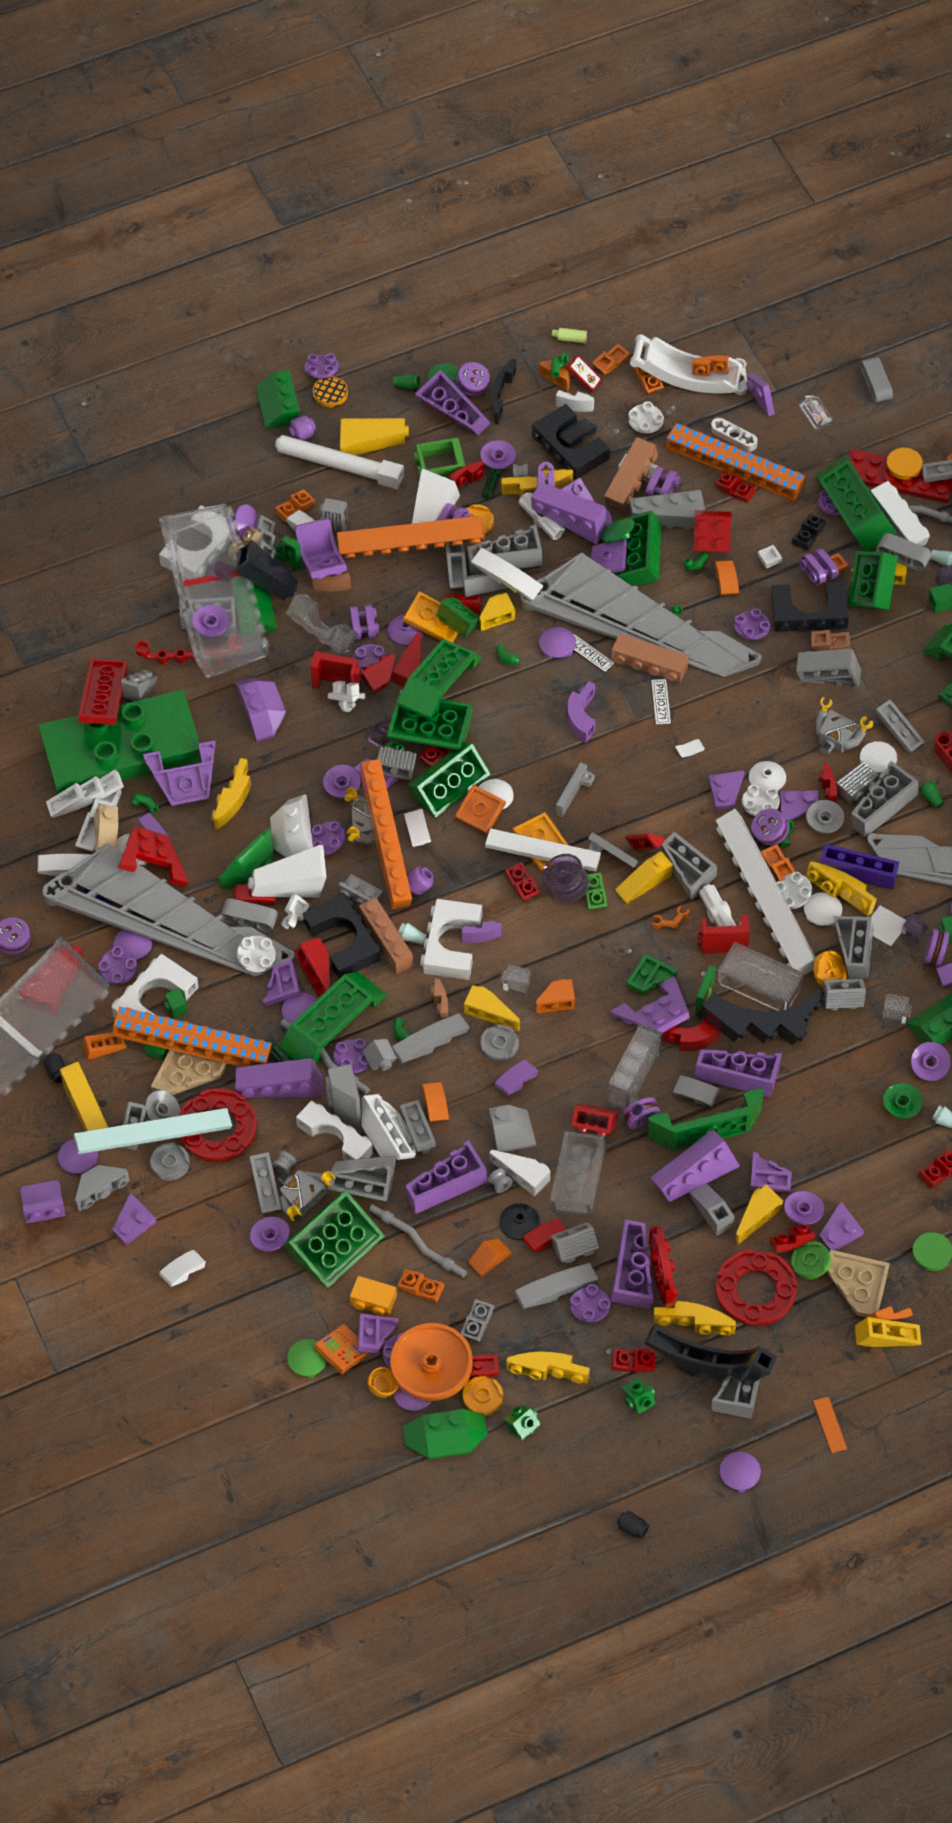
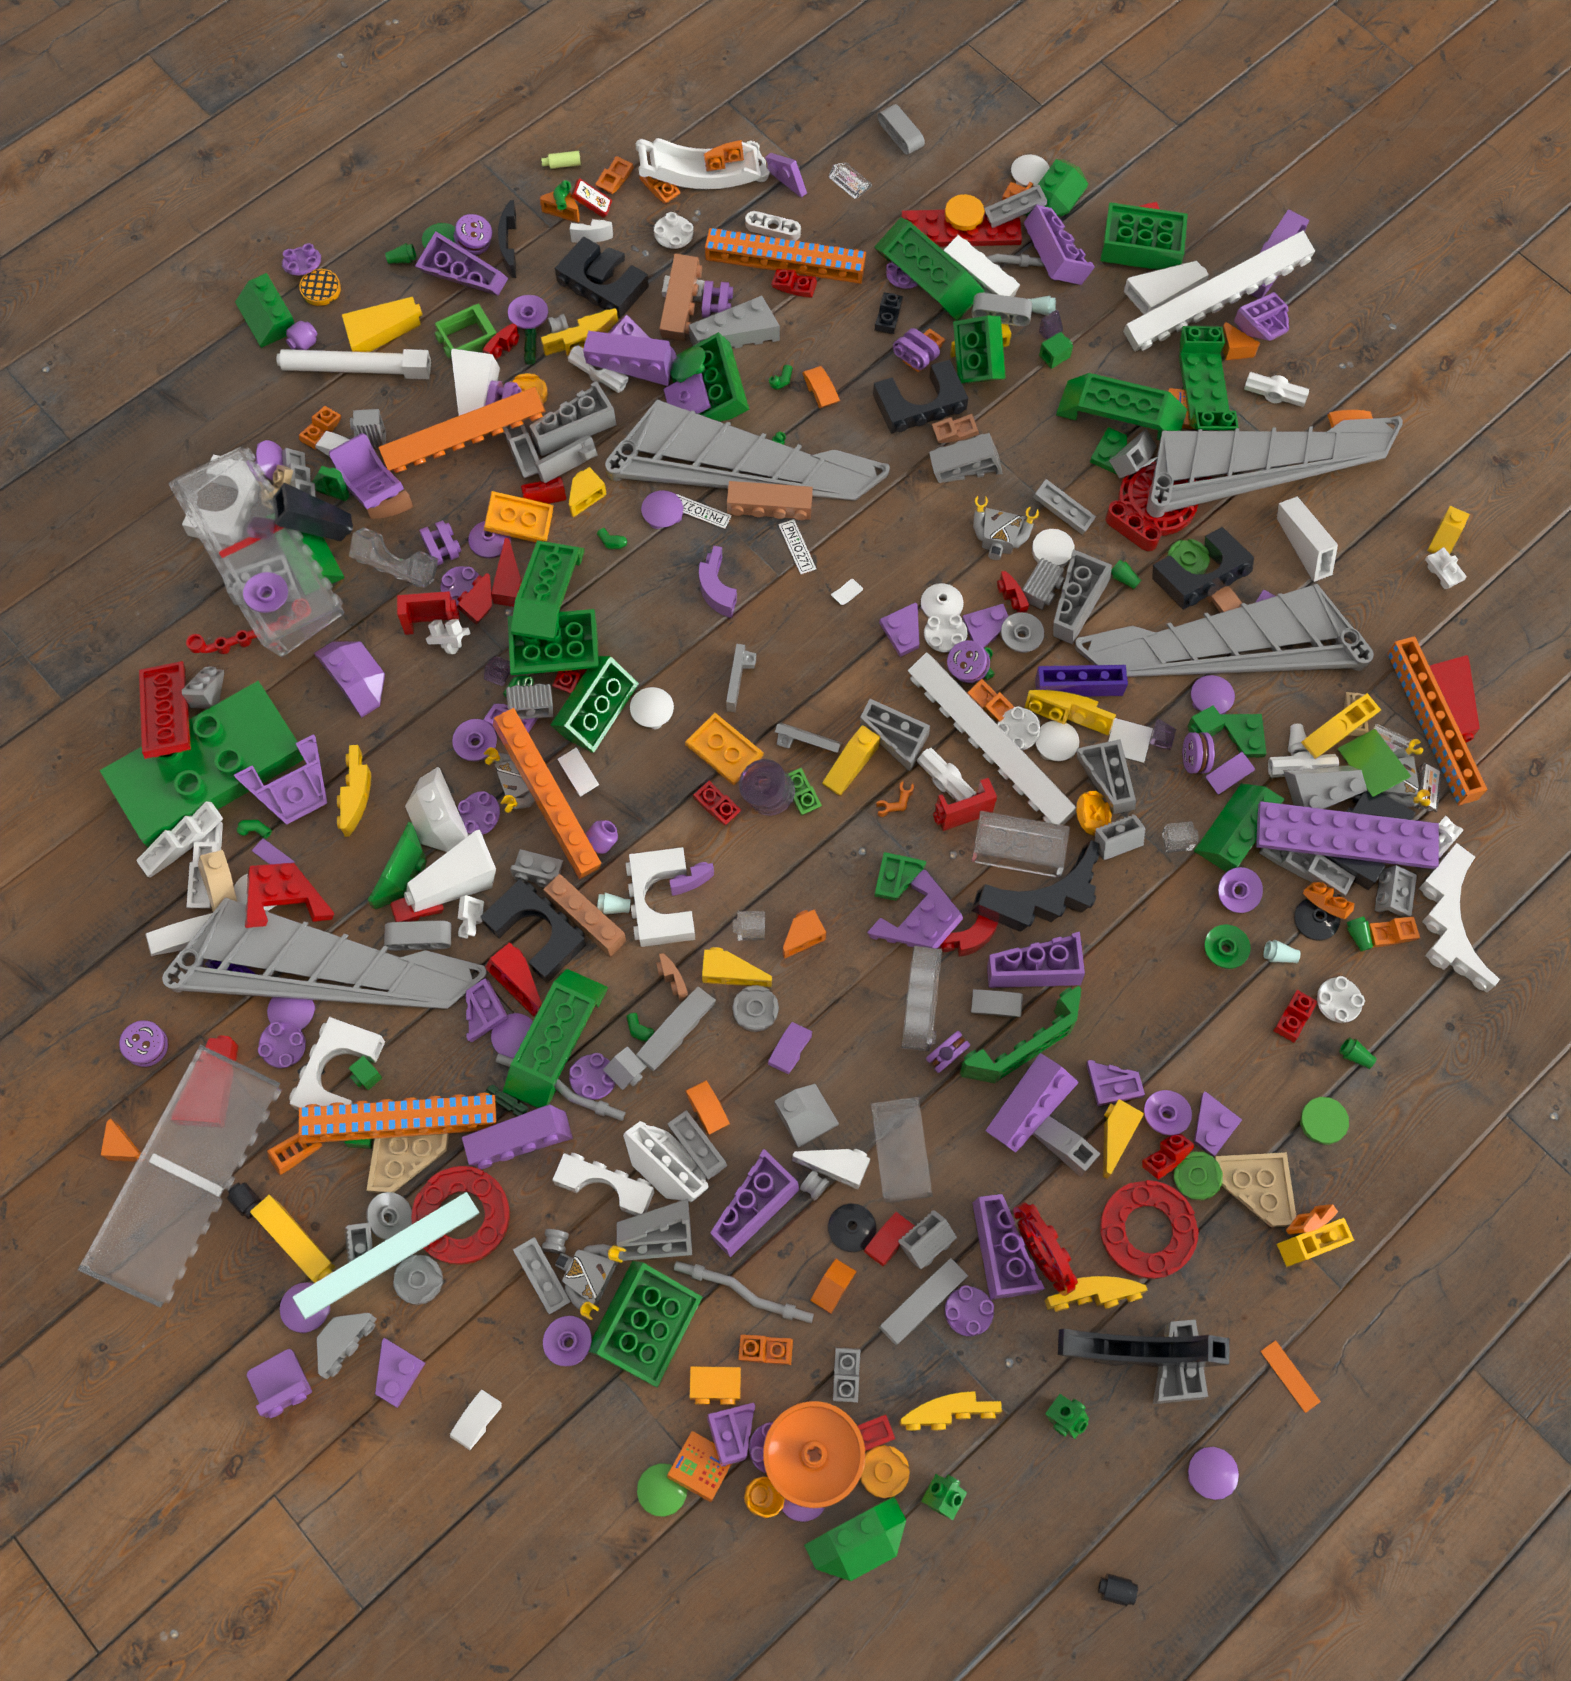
camera: 20 degrees left, 10 degrees up
white dish [237,936,276,972] -> none
light grey slope [325,1064,362,1127] -> none
green slope [436,597,480,638] -> none
orange tile [454,785,506,835] -> none
white slope [471,548,543,602] -> none
white tile [485,828,601,872] -> none
medium lavender beam [537,462,555,487] -> none
red brick [571,1103,619,1136] -> none
red slope [611,1348,656,1372] -> none
red slope [625,833,665,851] -> none
red brick [693,510,732,552] -> none
green tile [695,966,716,1018] -> none
medium lavender dish [734,608,770,640] -> none
white plate [757,545,782,569] -> none

